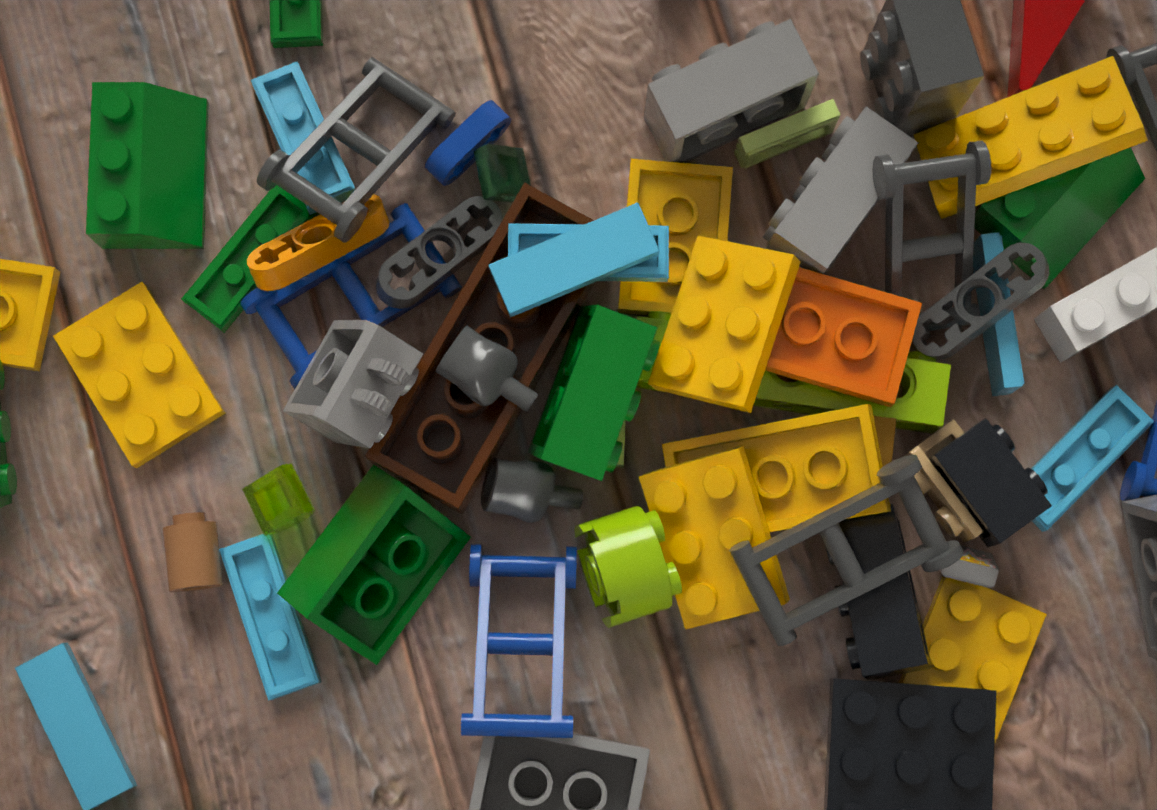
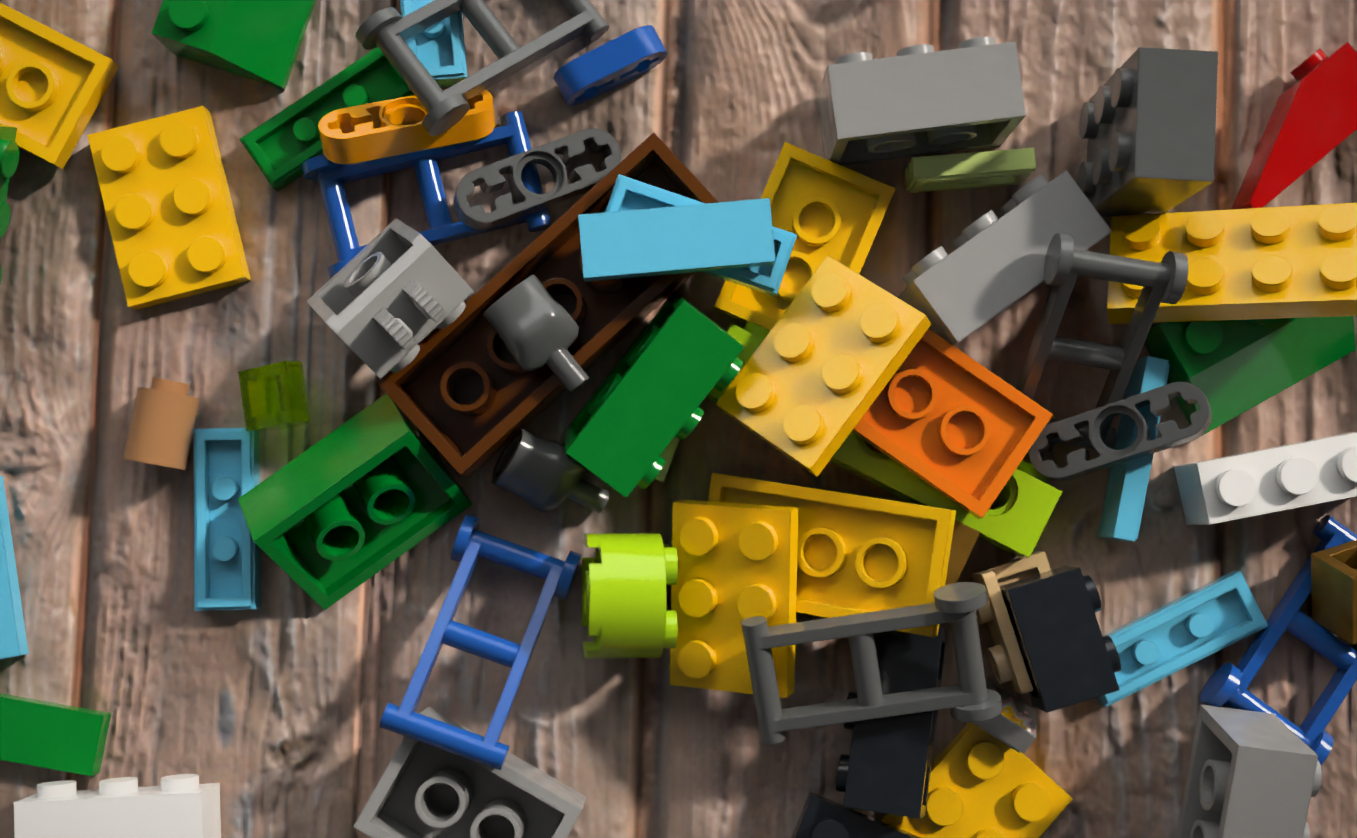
camera: 20 degrees right, 5 degrees up
clear green plate [474,144,531,203] -> none

